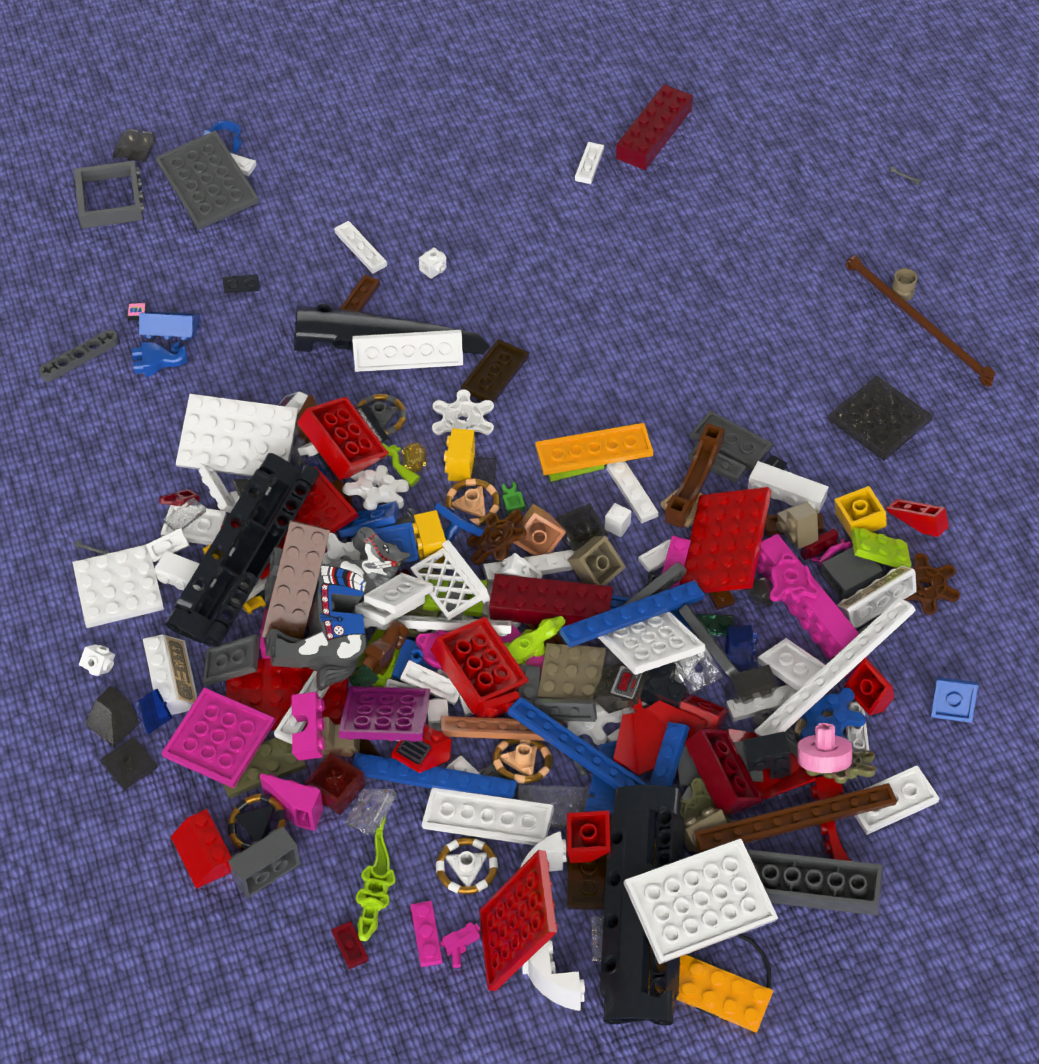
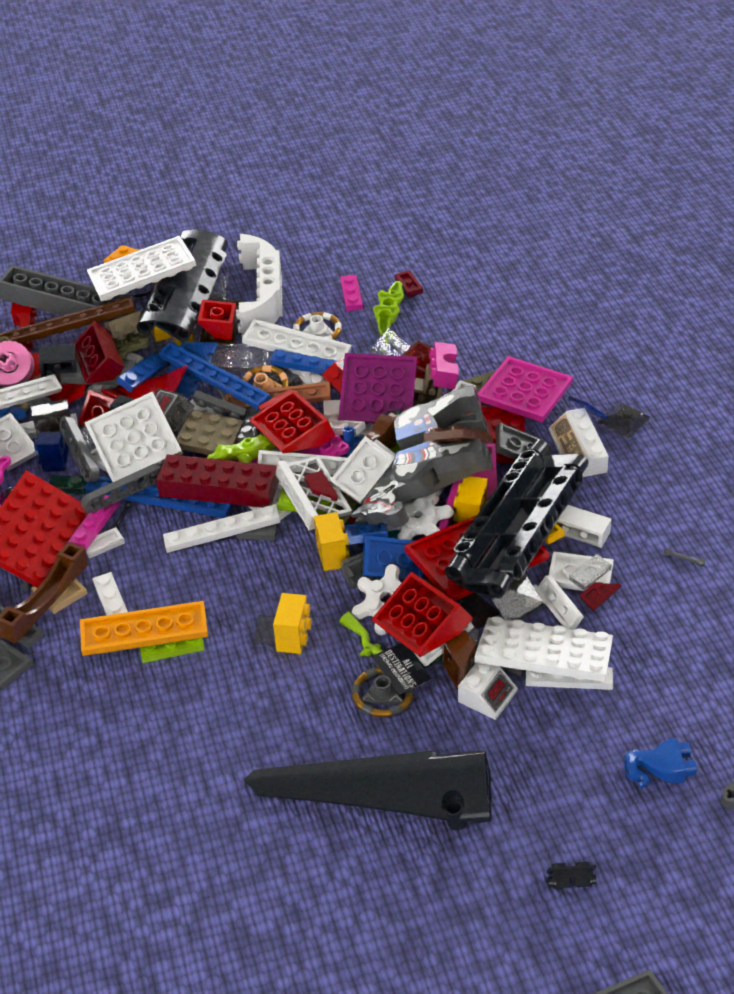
camera: 175 degrees left, 10 degrees down
white plate [72,545,164,628] -> none
white brick [79,644,115,676] -> none
clear smoke plate [100,737,158,791] -> none
tile [127,303,147,321] -> none
slope [139,311,200,340] -> none
white plate [146,528,190,563] -> none
red slope [171,809,232,889] -> none
black piece [228,794,287,851] -> none
dark grey brick [228,826,301,899] -> none
dark pink slope [260,774,324,831] -> none
white plate [334,221,387,274] -> none
reddish brown plate [340,274,380,312] -> none
white plate [353,330,463,372] -> none
clear yellow head [402,443,428,472] -> none
white brick [419,247,446,279] -> none
white plate [432,390,494,435] -> none
blue tile [434,502,484,542] -> none
dark pink piece [440,922,481,968] -> none
light nougat piece [445,479,500,526] -> none
dark brown plate [461,339,529,403] -> none
reddish brown plate [467,509,527,565] -> none
red plate [479,850,558,991] -> none
white hinge [497,553,542,579] -> none
bright green plate [502,482,526,514] -> none
nougat slope [513,504,566,556] -> none
clear smoke slope [556,503,608,551] -> none
blue plate [559,580,705,648] -> none
dark tan brick [567,536,626,586] -> none
white brick [605,503,631,537] -> none
none -> dark red tile [304,471,338,501]

